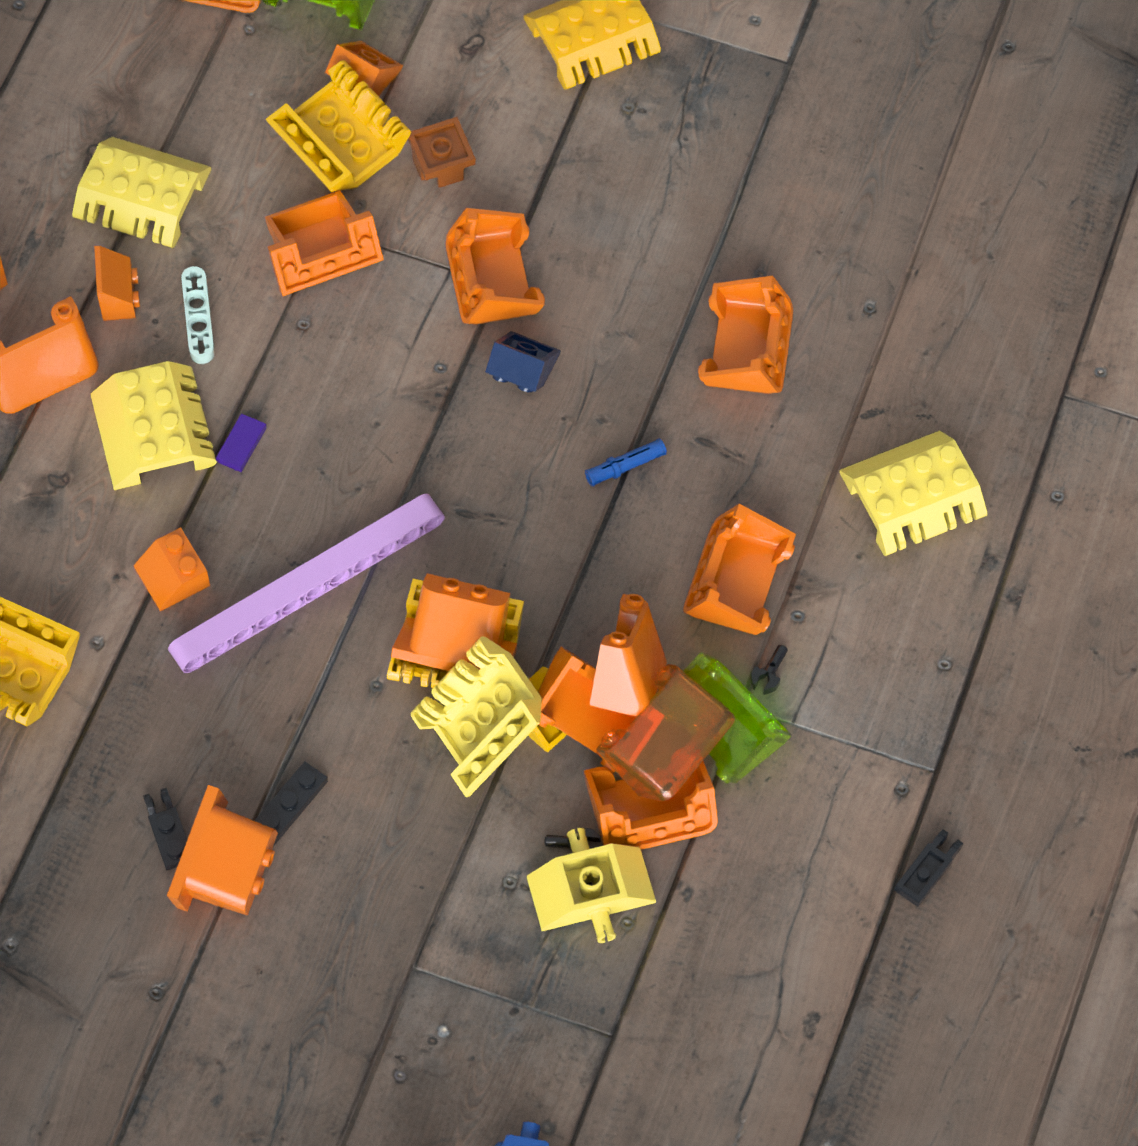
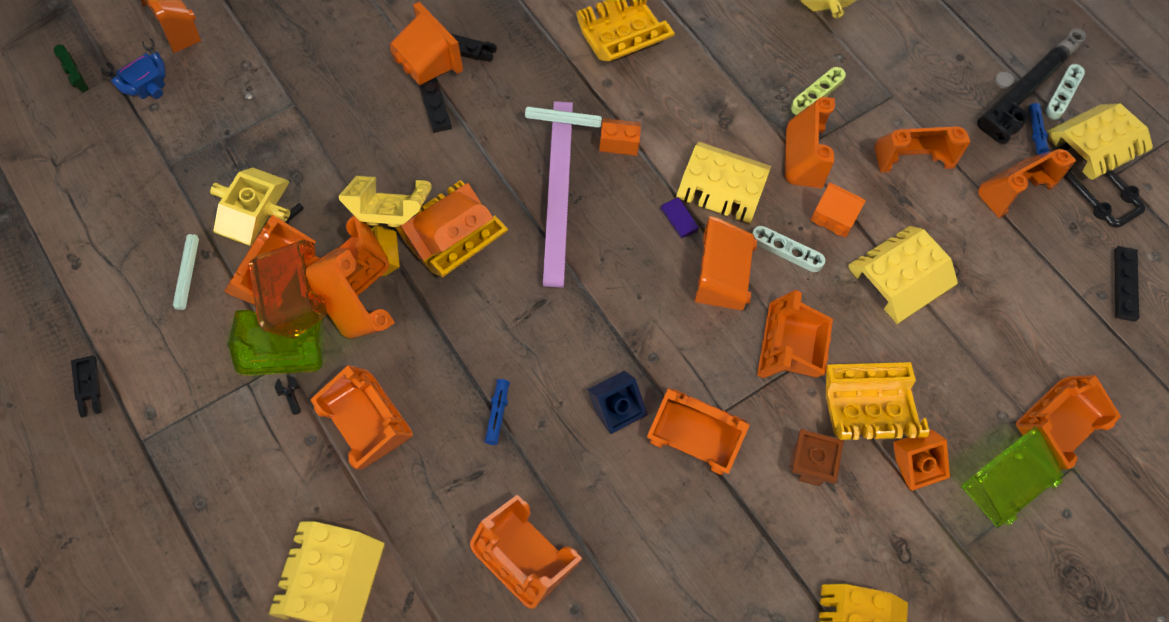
camera: 120 degrees right, 0 degrees up
none -> light aqua axle [173,234,199,310]
none -> light aqua axle [525,107,602,127]
none -> orange windscreen [695,216,757,311]

